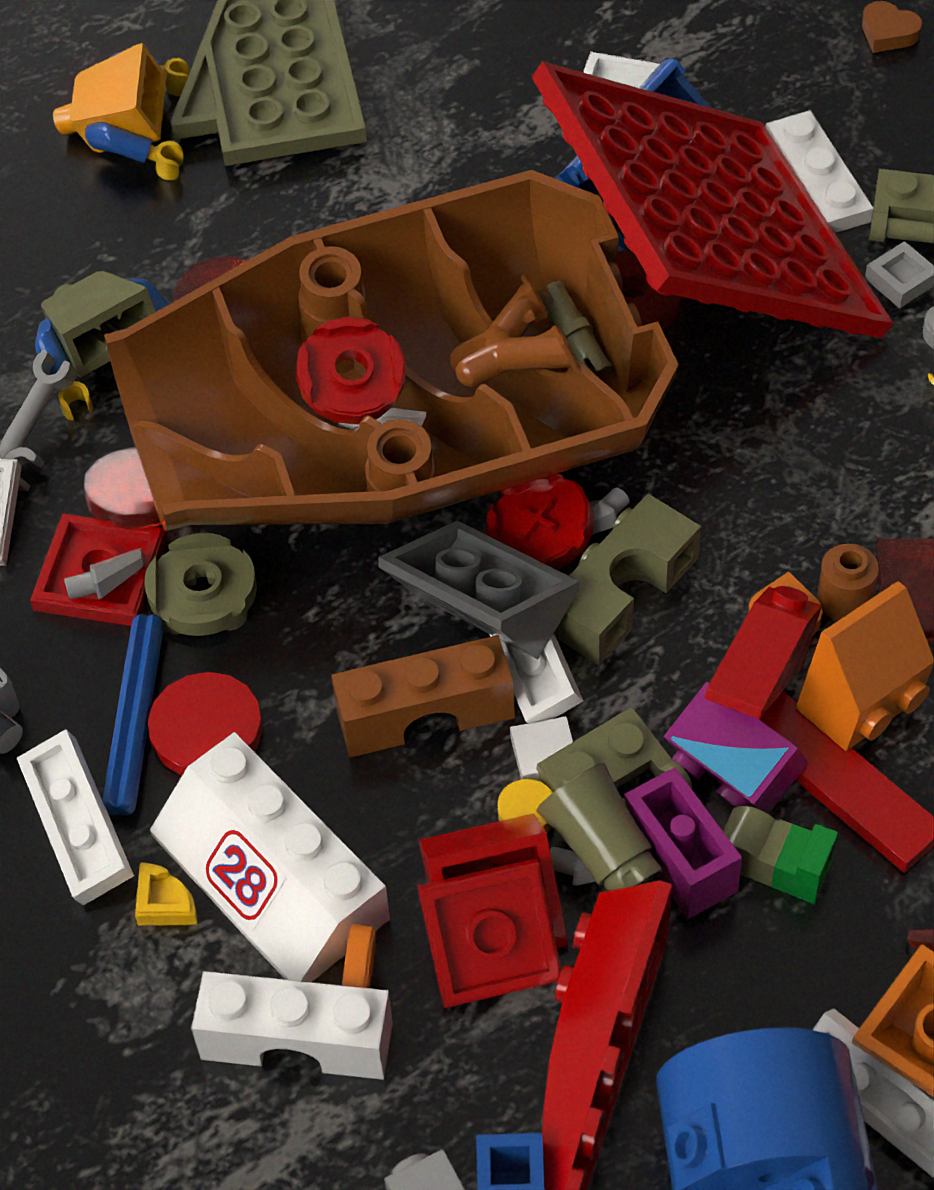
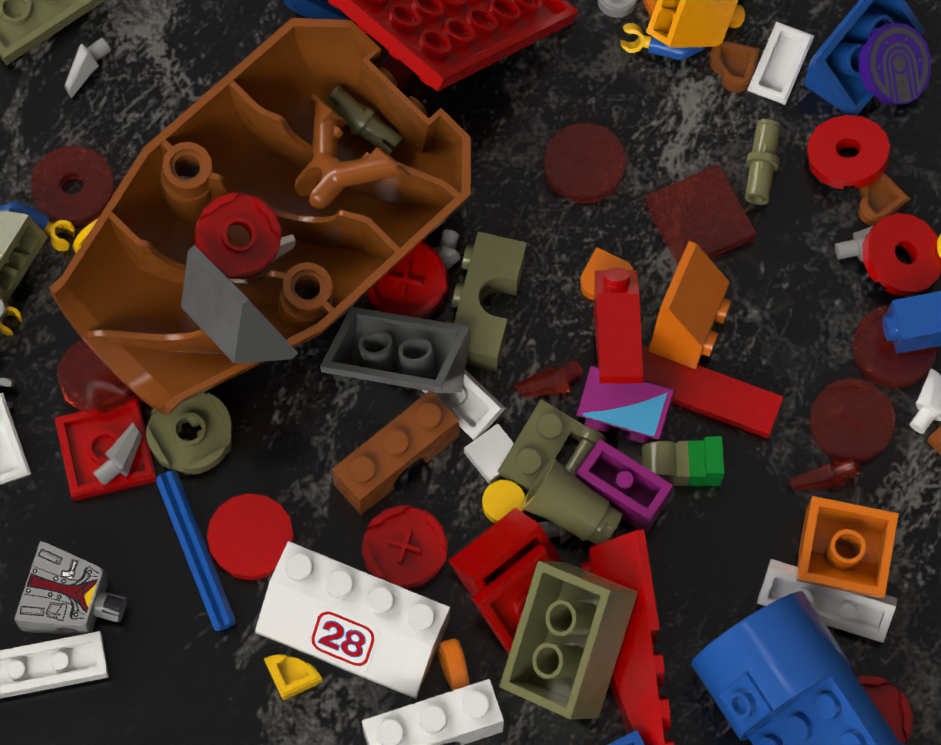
camera: 30 degrees left, 15 degrees up
white plate [17,729,134,905] -> none
dark orange brick [817,544,879,622] -> none
none -> light grey bar [64,38,111,98]
none -> dark grey slope [181,245,298,364]
none -> red tile [362,505,448,591]
none -> olive brick [499,561,638,719]
none -> clear red bar [513,359,583,398]
none -> clear red tile [543,123,626,203]

